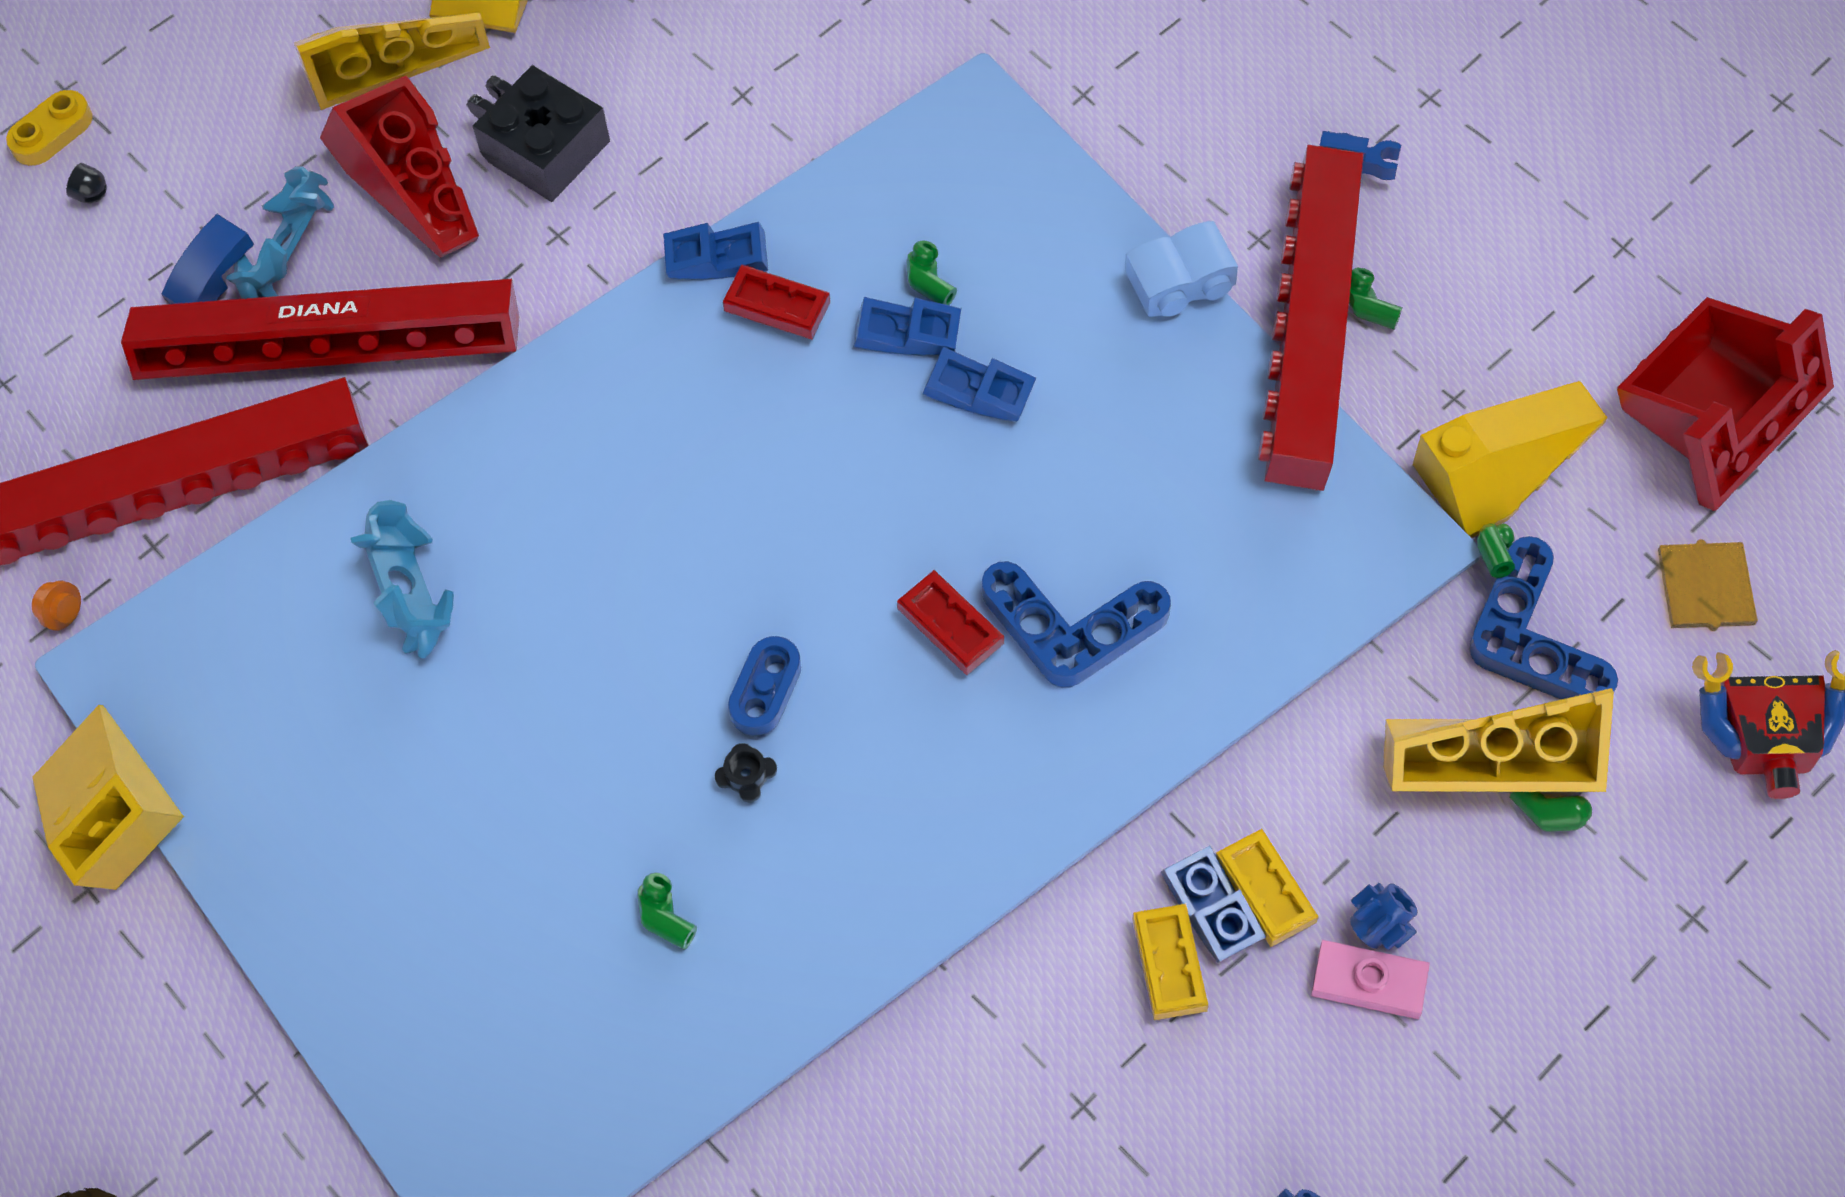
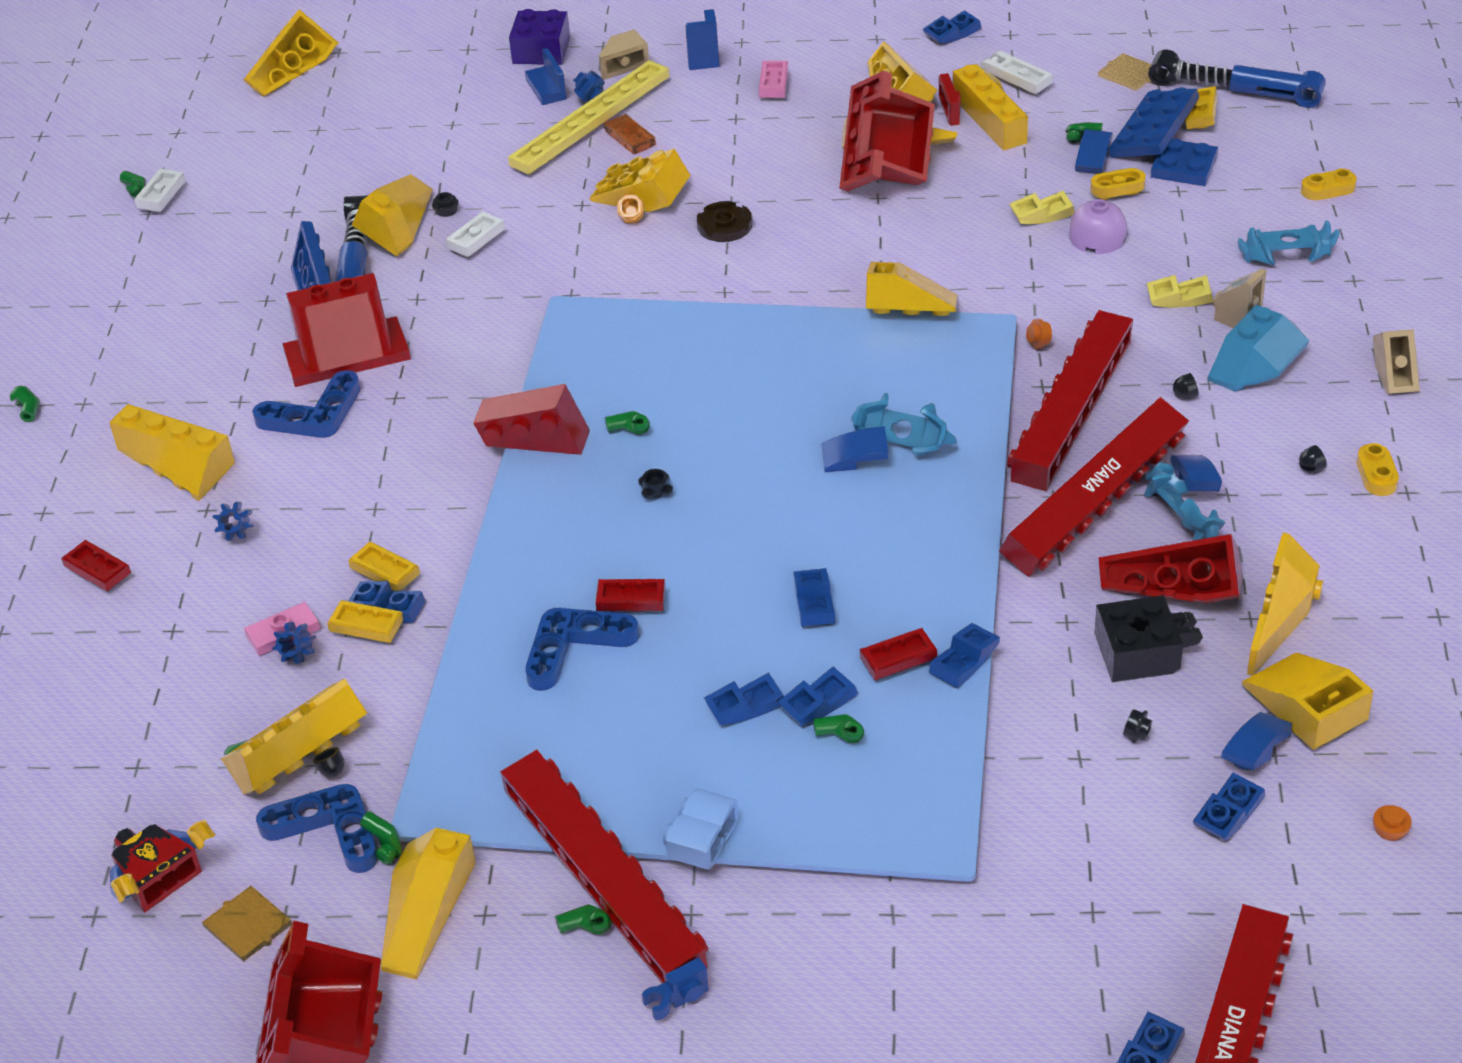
camera: 135 degrees right, 20 degrees down
blue plate [728,636,801,736] -> none
none -> black hinge [313,747,344,778]
none -> red wedge [473,384,590,455]
none -> blue slope [793,568,835,627]
none -> blue slope [821,426,888,472]
none -> black plate [1123,709,1153,743]
none -> black hinge [1173,373,1199,399]

